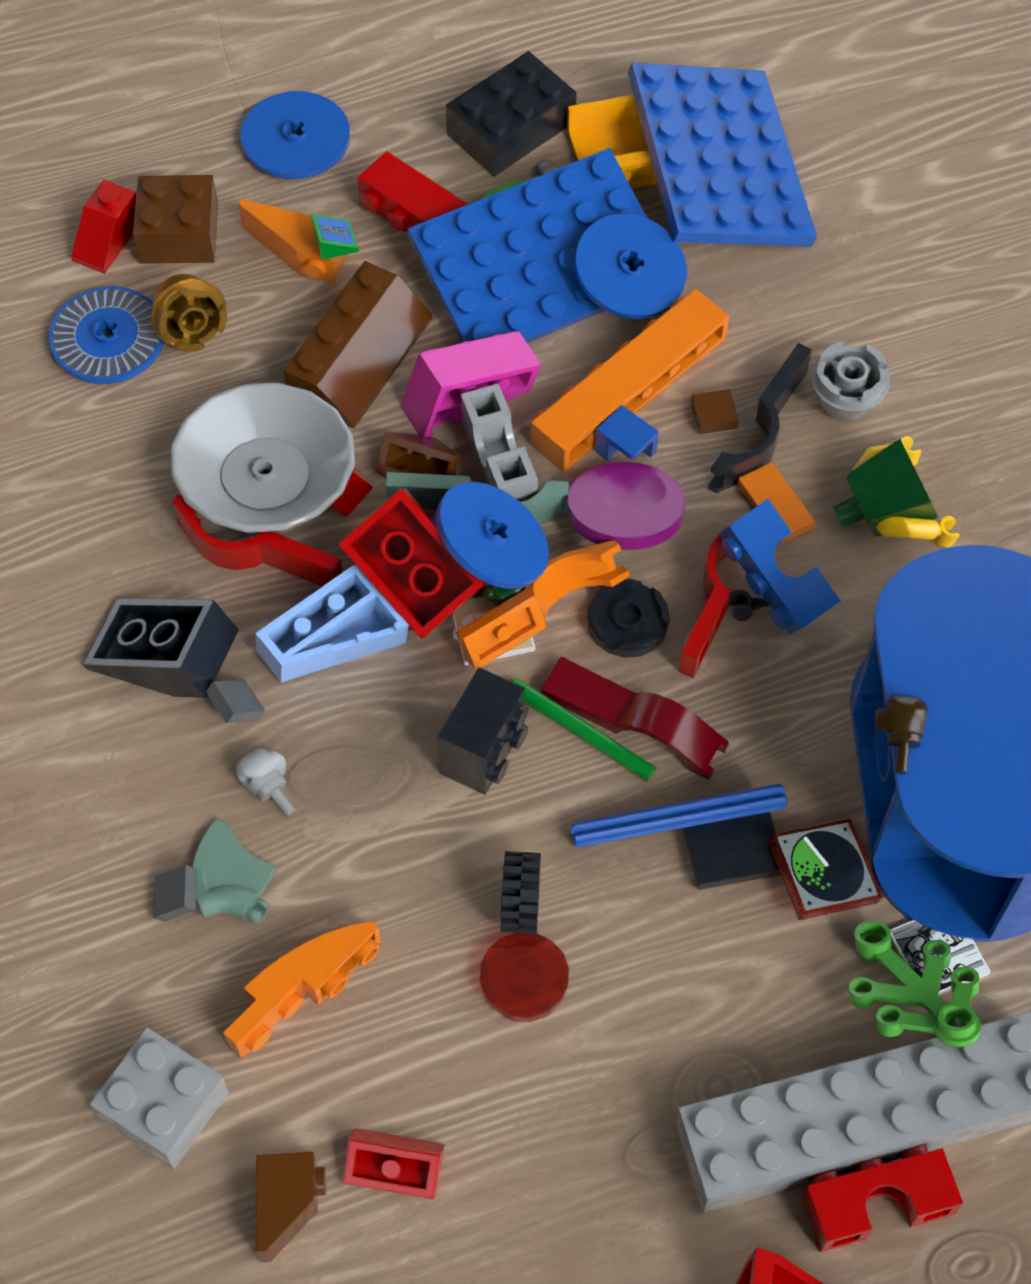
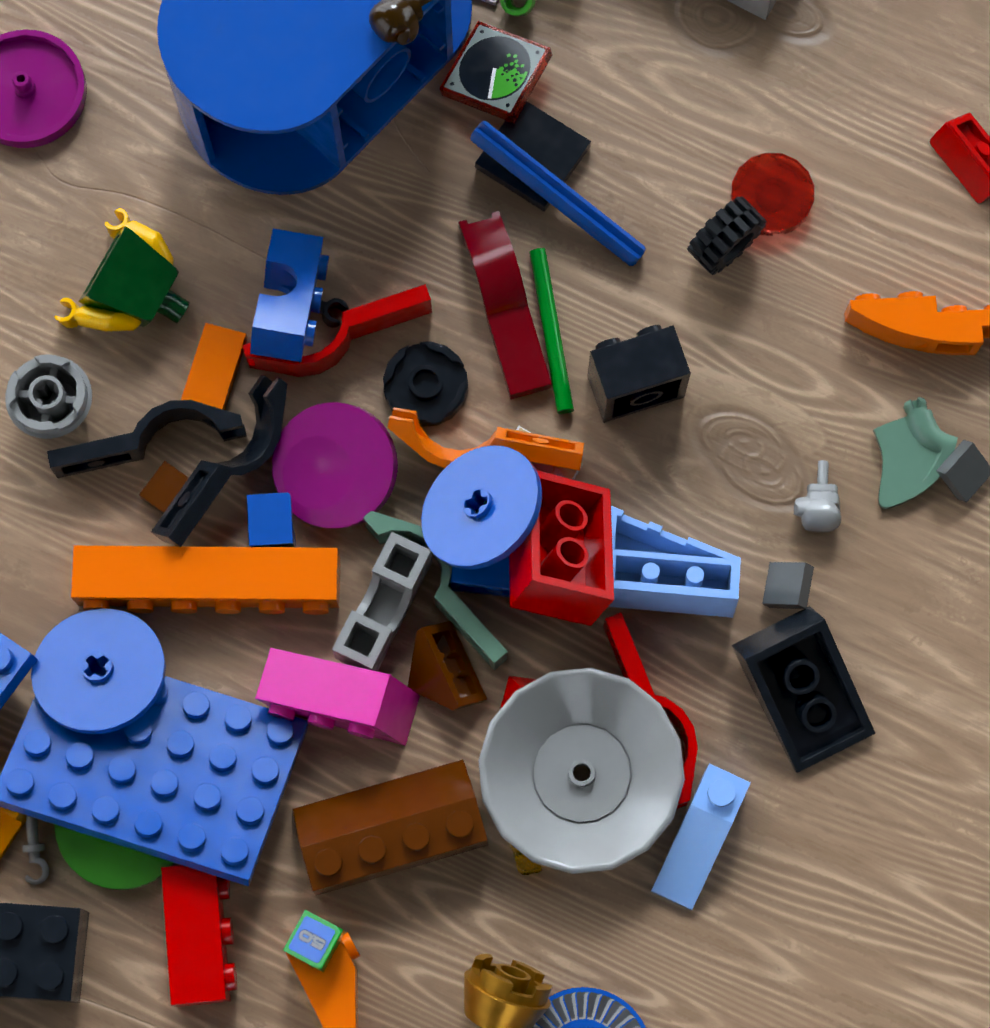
camera: 135 degrees left, 15 degrees up
none -> black piece [151,375,288,547]
none -> light blue slope [651,763,751,911]

